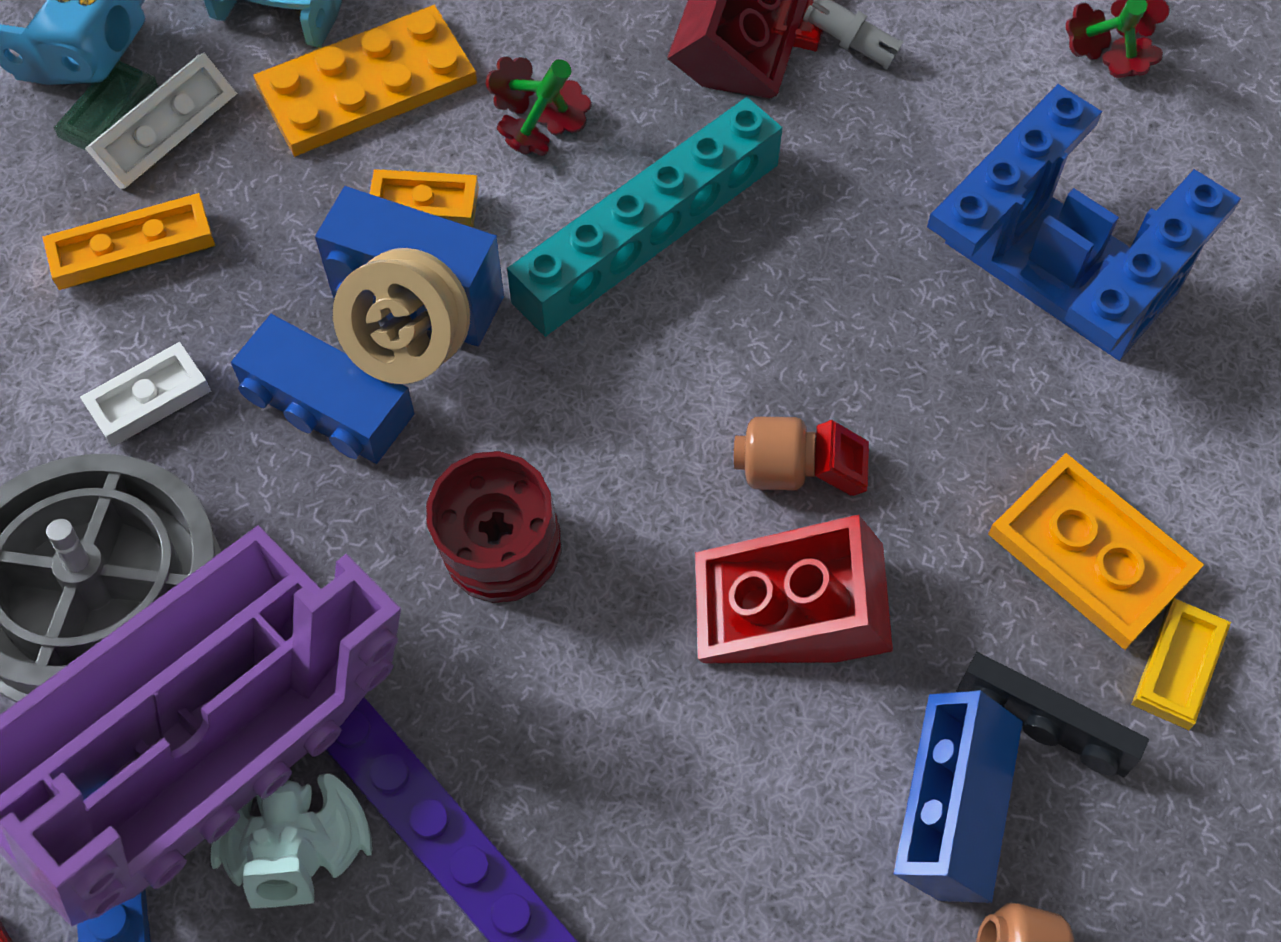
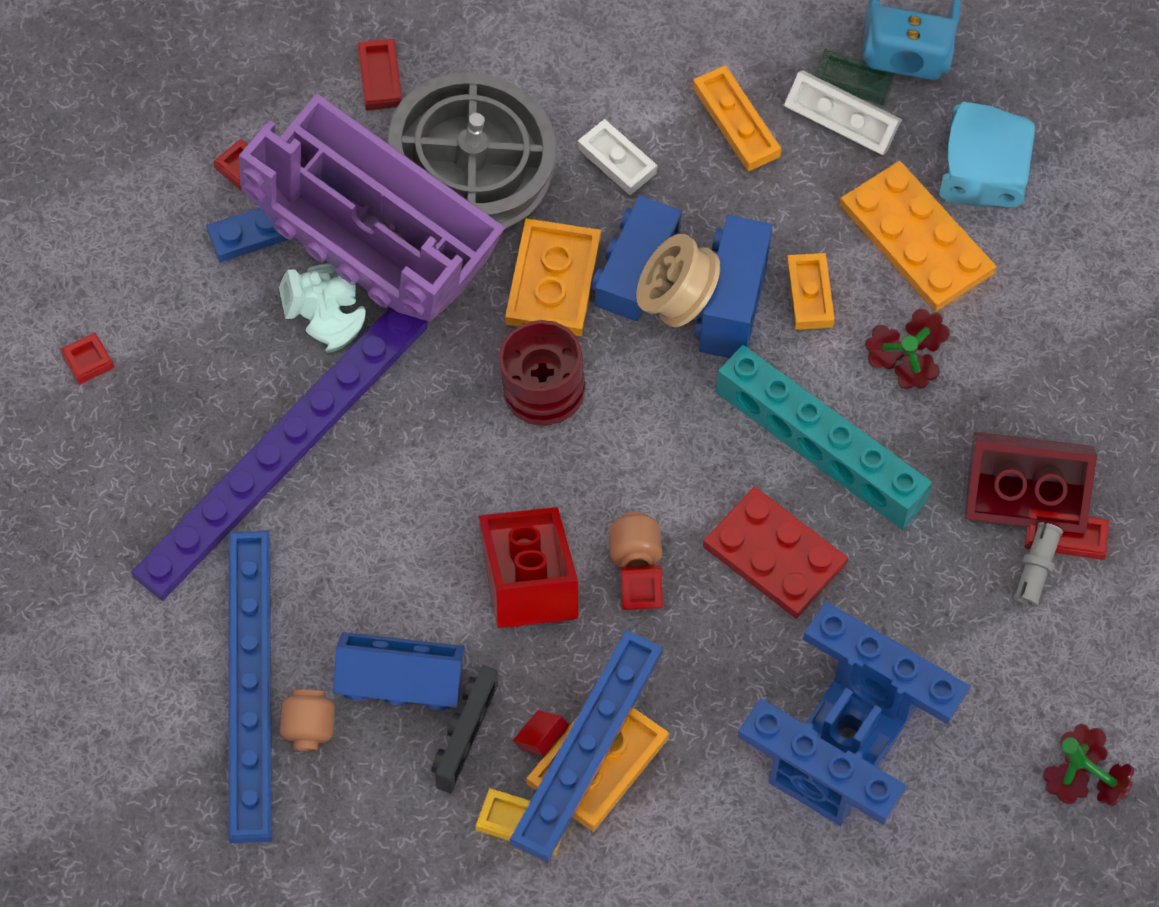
camera: 80 degrees right, 0 degrees up
none -> light orange plate [505,218,601,337]
none -> blue plate [510,630,663,863]
none -> red tile [513,710,570,756]
none -> red plate [703,486,848,619]

